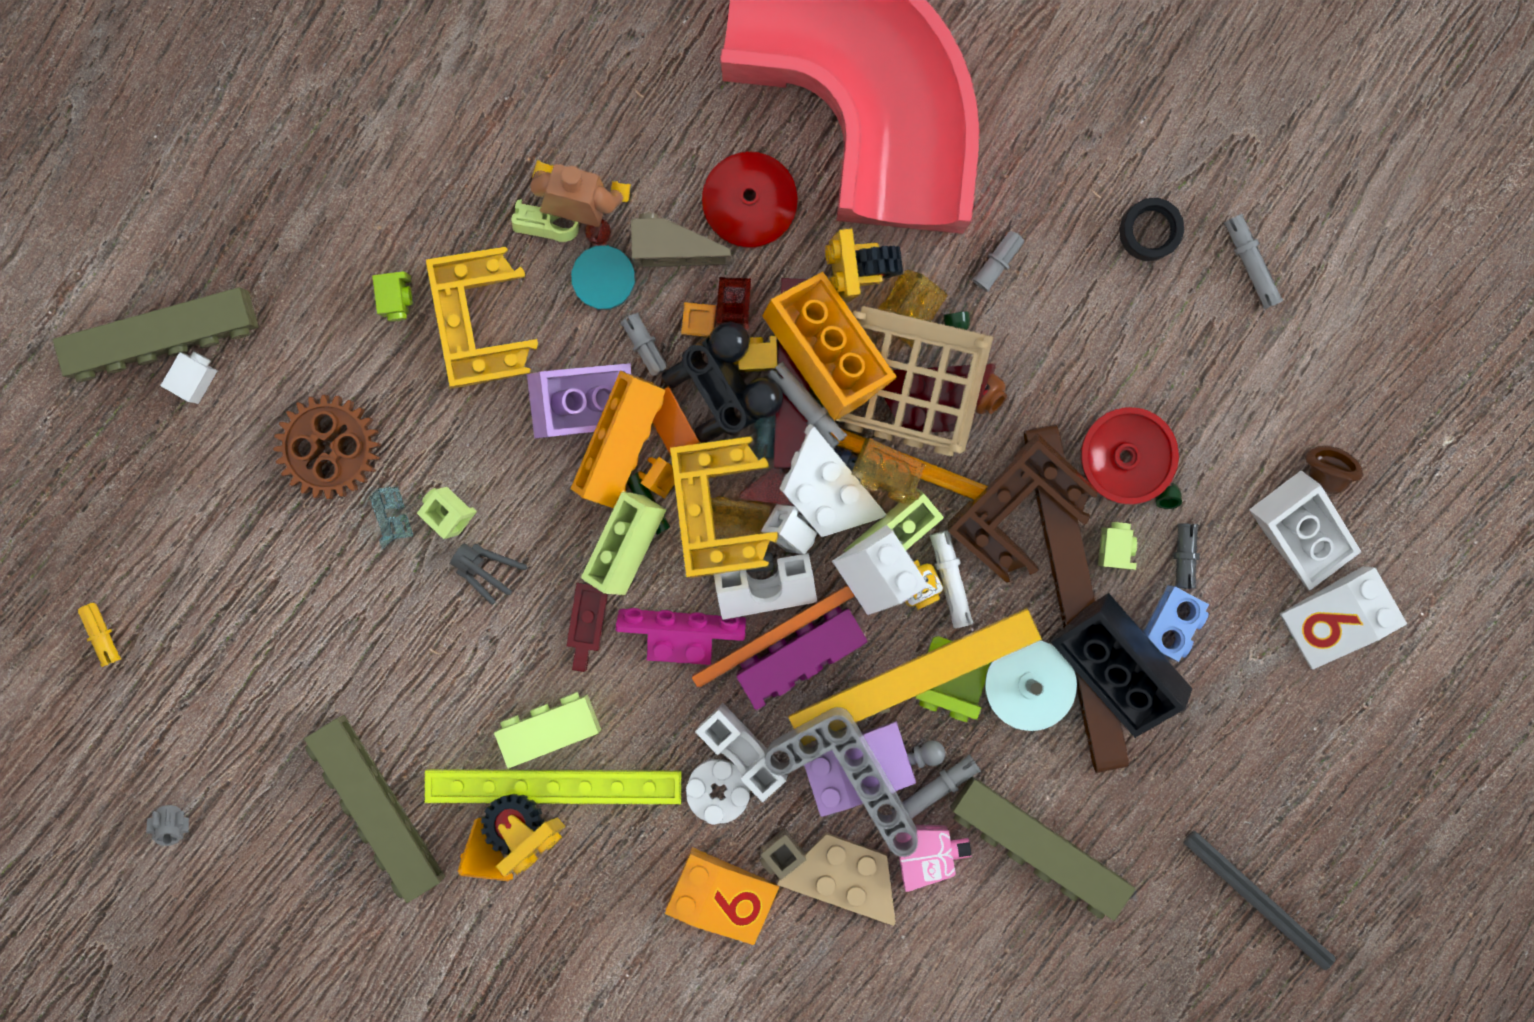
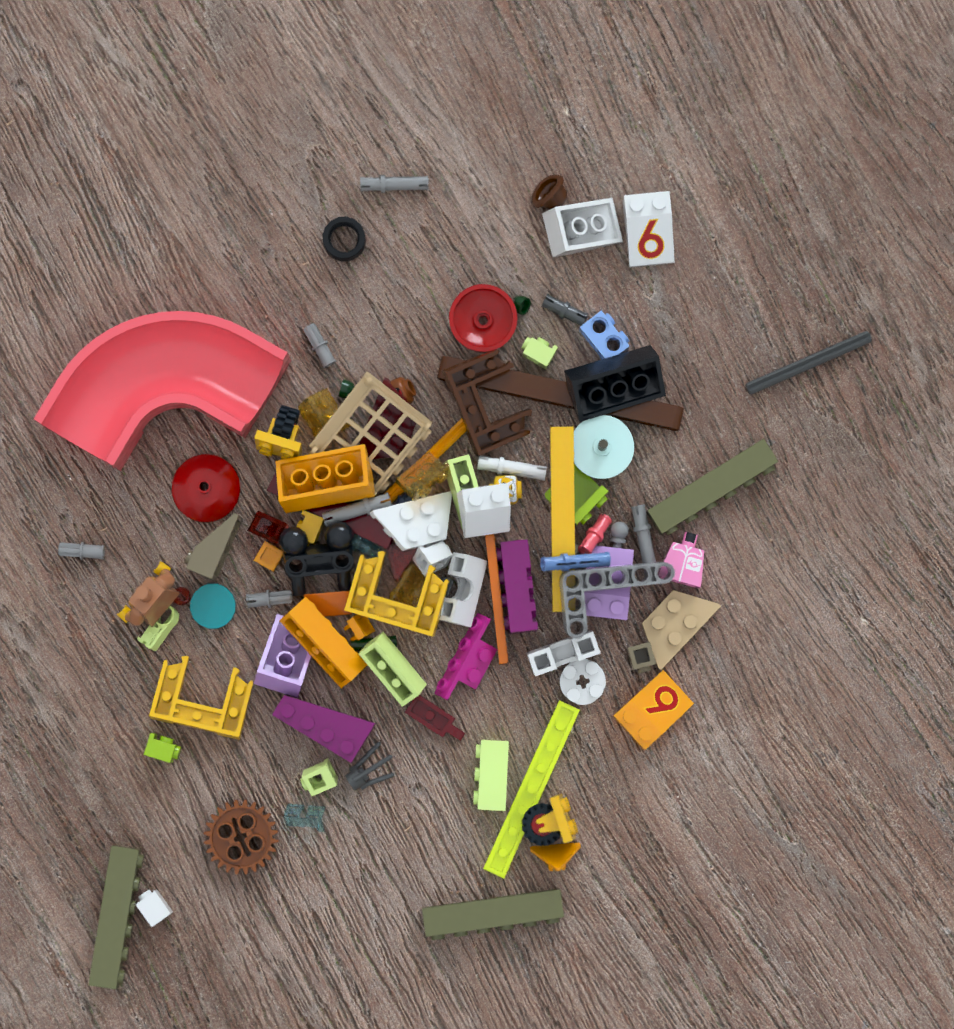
camera: 70 degrees left, 5 degrees down
none -> light grey axle [58,542,105,560]
none -> magenta wedge [272,695,376,763]
none -> medium blue pin [540,552,611,572]
none -> coral pin [578,514,612,554]

